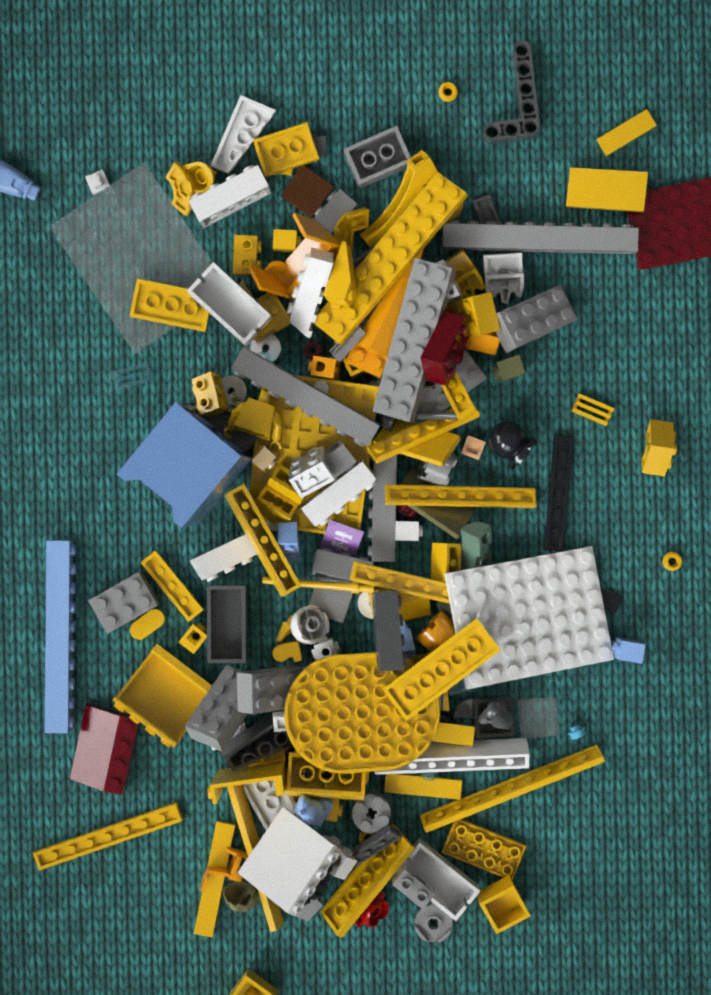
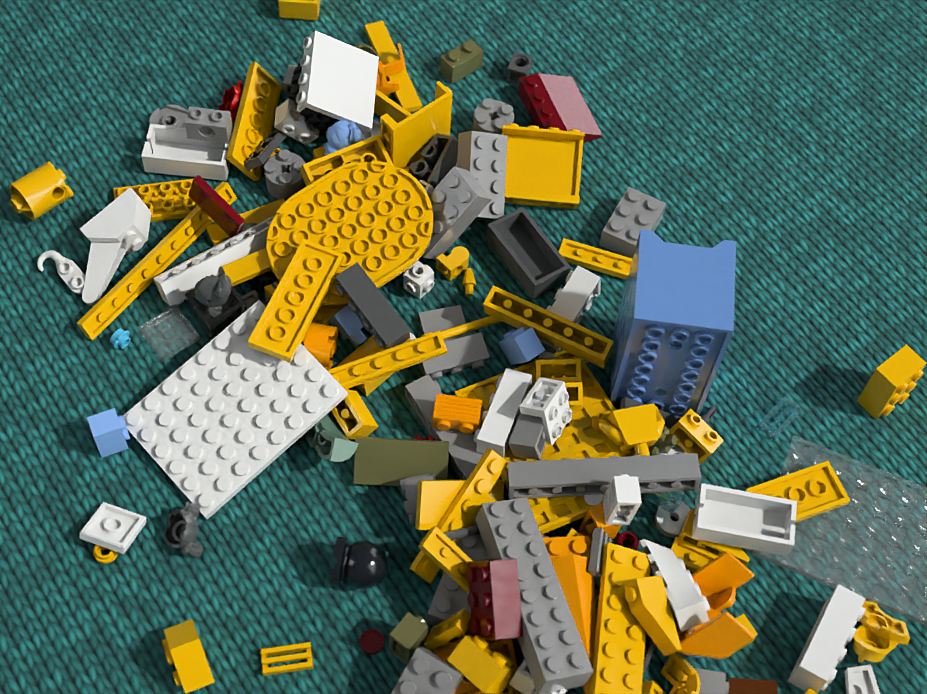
camera: 145 degrees right, 30 degrees down
yellow tile [33,802,184,871] -> none
light blue brick [45,540,76,733] -> none
yellow tile [130,609,165,640] -> none
yellow brick [179,622,207,654] -> none
yellow brick [233,235,262,277] -> none
tan plate [252,444,278,471] -> none
white cylinder [290,605,329,645] -> none
medium lavender sticker [320,520,364,558] -> none
yellow tile [384,484,537,508] -> none
white brick [395,521,422,541] -> none
light nougat plate [461,435,486,460] -> none
yellow piece [477,875,531,934] -> none
black tile [543,435,574,551] -> none
black piece [600,588,623,613] -> none
none -> yellow cylinder [9,161,74,221]
none -> white slope [37,187,152,307]
none -> white tile [80,502,146,554]
none -> dark grey hair [164,501,203,557]
none -> dark red tile [188,175,245,238]
none -> dark red piece [360,629,384,655]
none -> yellow plate [424,609,471,651]
none -> light orange brick [432,393,482,434]
none -> olive brick [440,39,483,84]
none -> light grey brick [473,98,514,135]
none -> dark grey brick [506,52,533,85]
none -> white brick [602,474,641,525]
none -> yellow brick [857,344,927,419]

